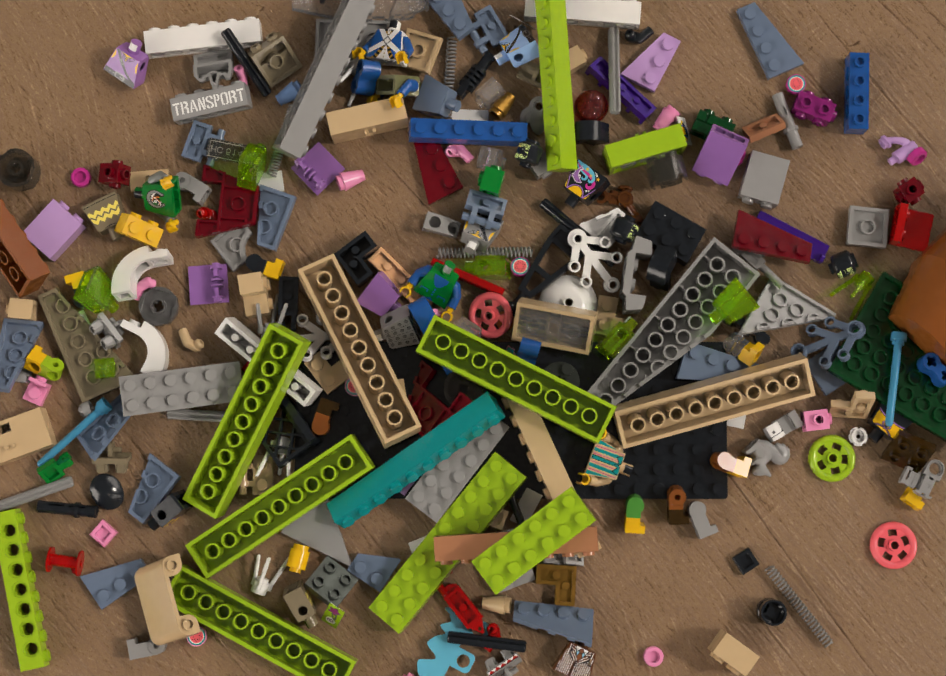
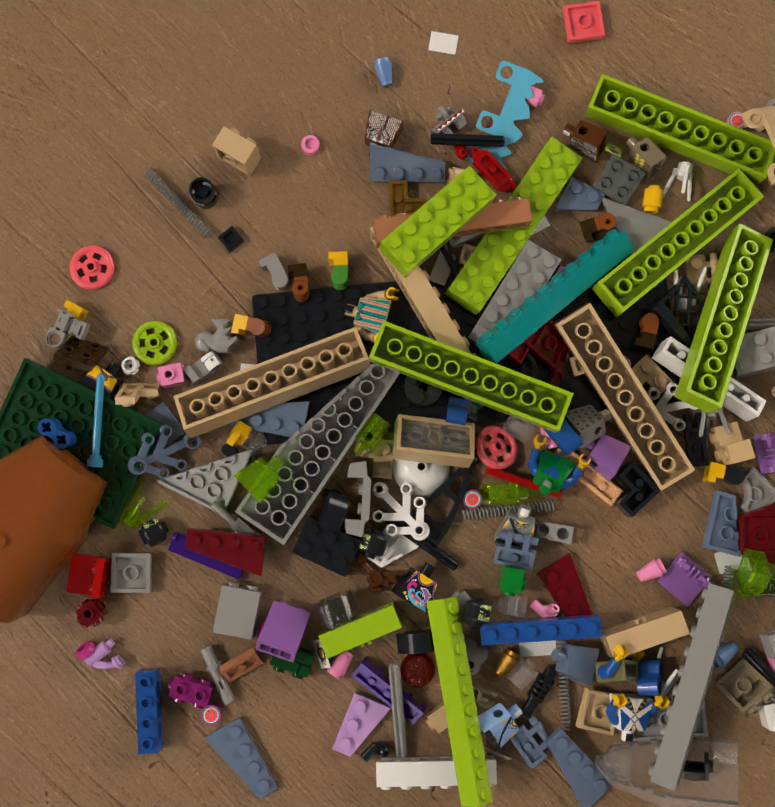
camera: 175 degrees right, 0 degrees up
none -> reddish brown torso [563,120,608,162]
none -> leg [579,213,617,243]

